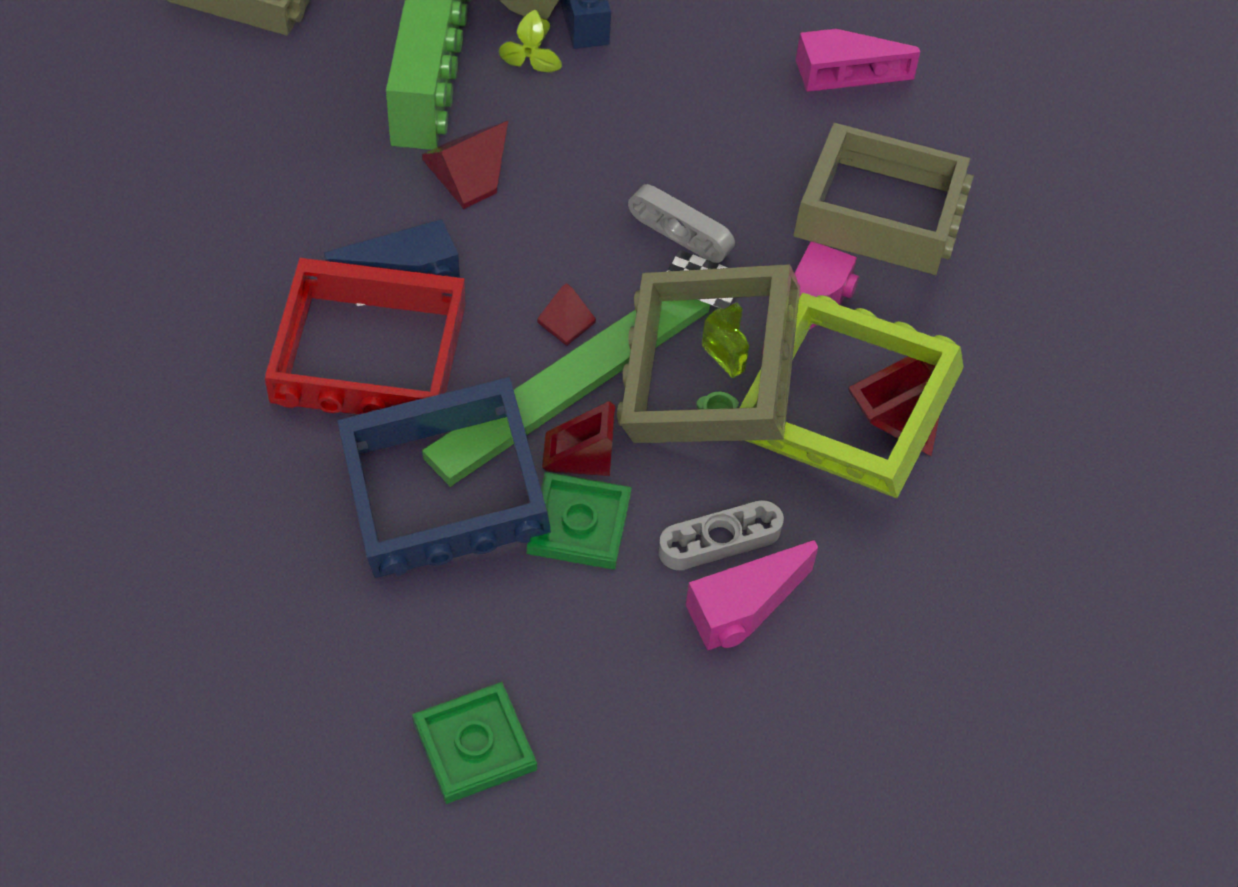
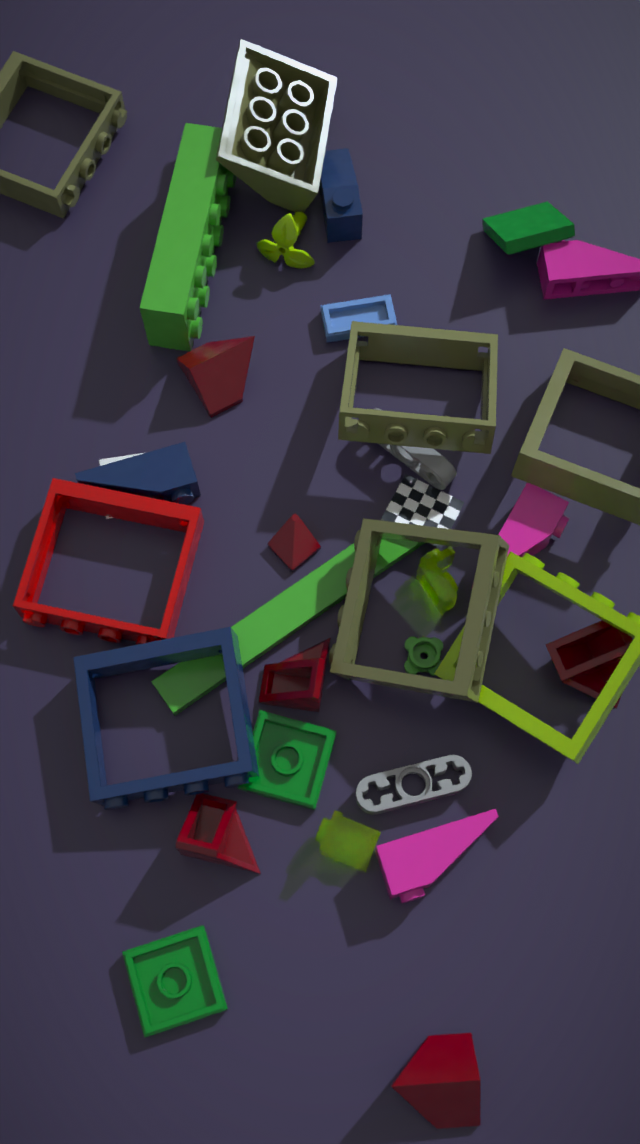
camera: 10 degrees right, 15 degrees up
none -> dark red slope [175,794,261,874]
none -> clear neon green bracket [315,810,381,873]
none -> medium blue tile [320,294,397,343]
none -> olive window [338,321,498,454]
none -> dark red slope [391,1033,481,1129]
none -> green tile [482,201,575,255]

